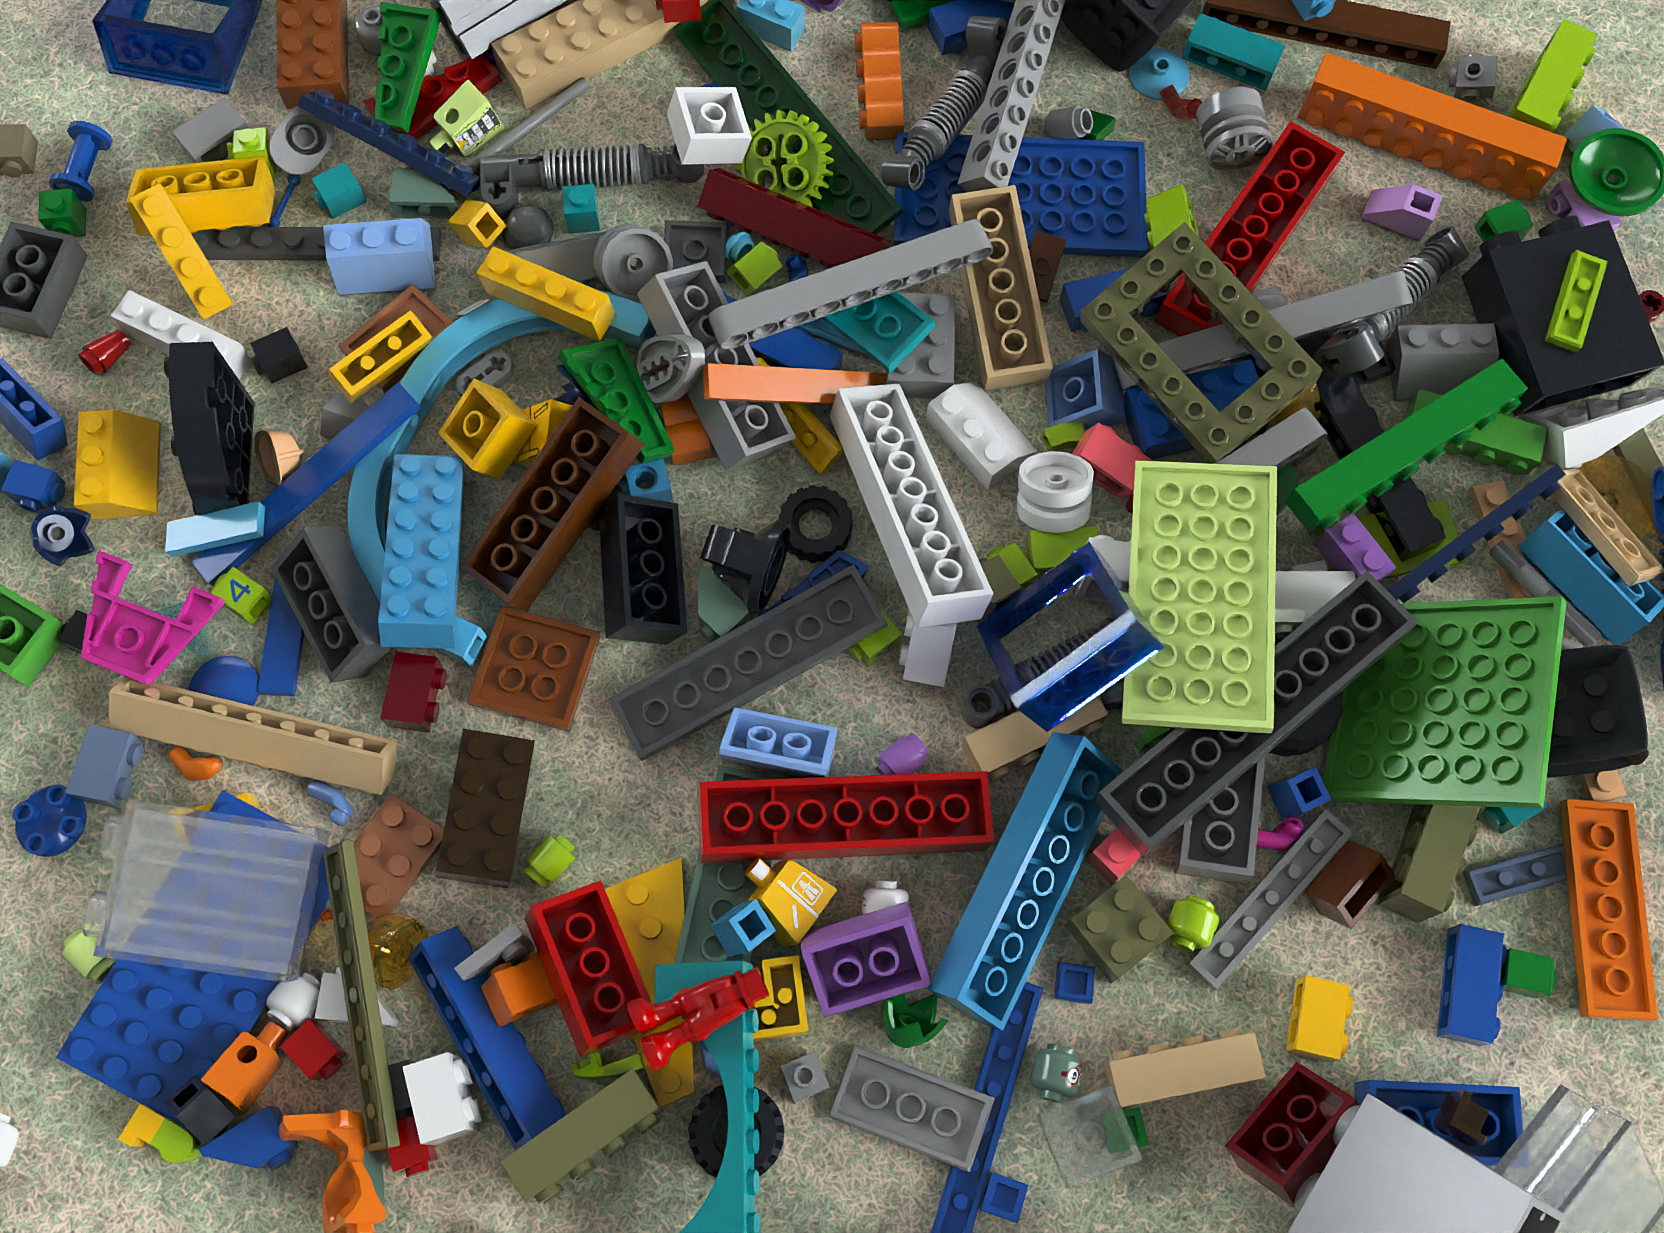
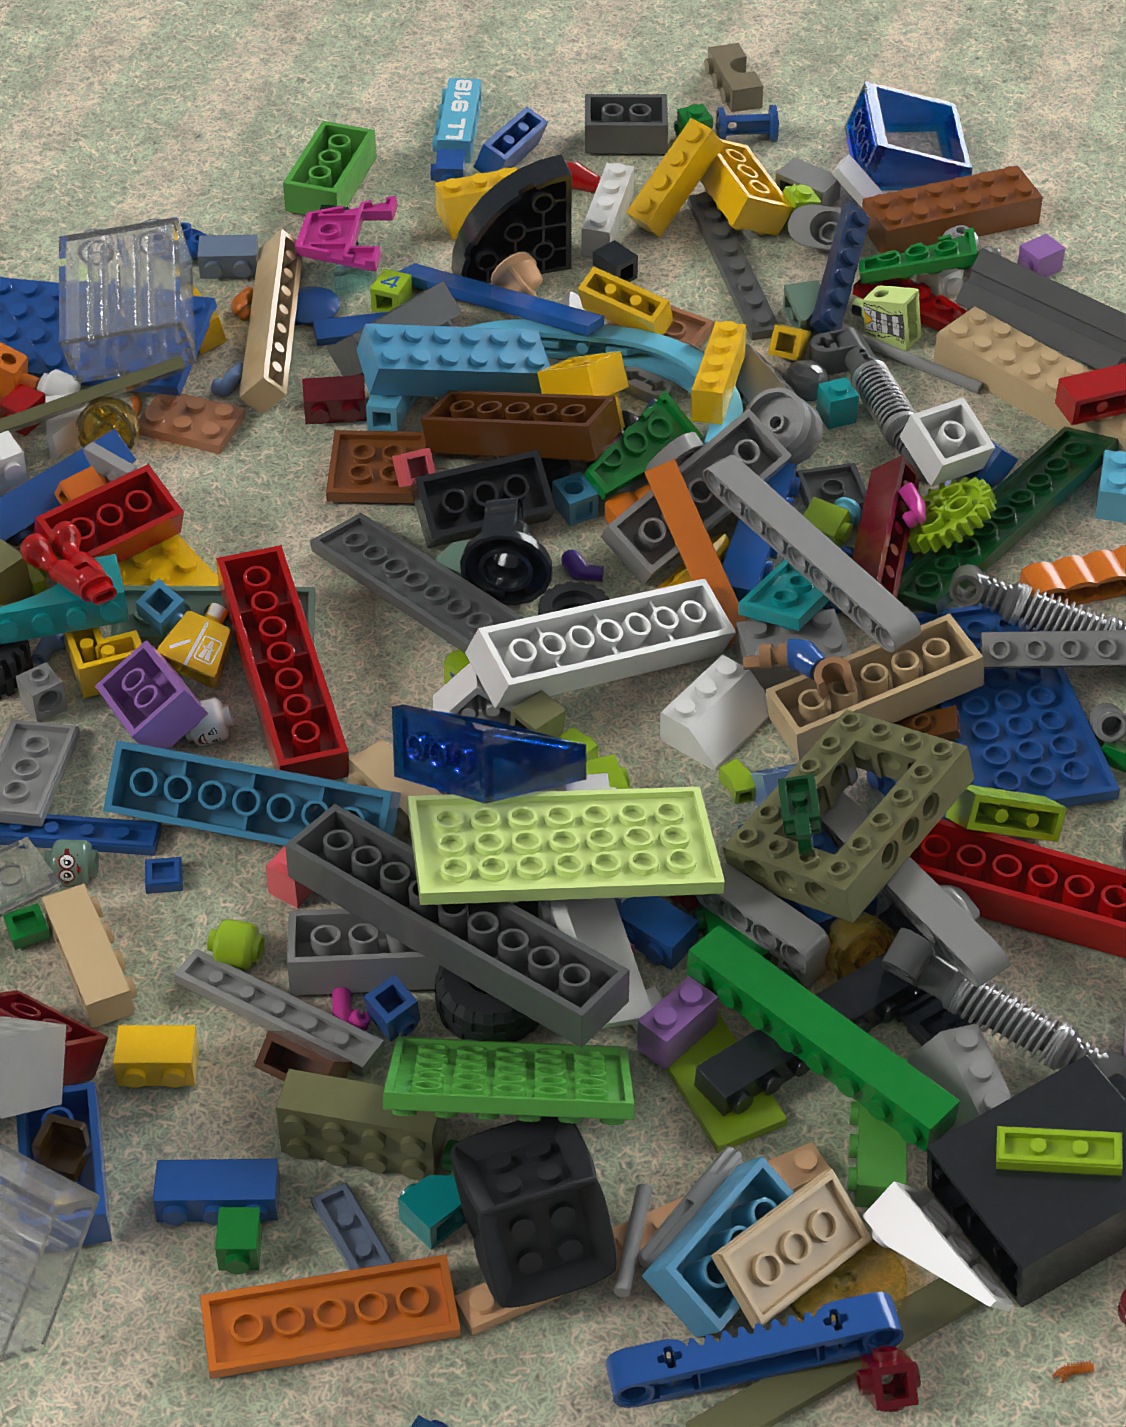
camera: 80 degrees right, 25 degrees down
dark blue piece [30,505,94,566] -> none
medium azure tile [165,501,265,557] -> none
blue hinge [267,174,301,227] -> none
teal brick [311,162,367,218] -> none
light blue slope [323,218,436,295] -> none
dark brown brick [435,728,535,888] -> none
lime brick [523,834,576,888] -> none
light blue slope [719,707,838,778] -> none
medium lavender brick [876,733,929,775] -> none
green piece [882,993,948,1048] -> none
white wheel [1017,451,1094,533] -> none
olive brick [1064,875,1174,983] -> none
coral brick [1072,423,1152,499] -> none
dark blue plate [1387,464,1566,603] -> none
none -> coral brick [392,448,436,487]
none -> dark purple arm [561,549,604,582]
none -> medium nougat piece [743,639,856,700]
none -> dark green hinge [778,774,822,855]
none -> white tile [832,154,884,207]
none -> dark pink arm [898,482,926,529]

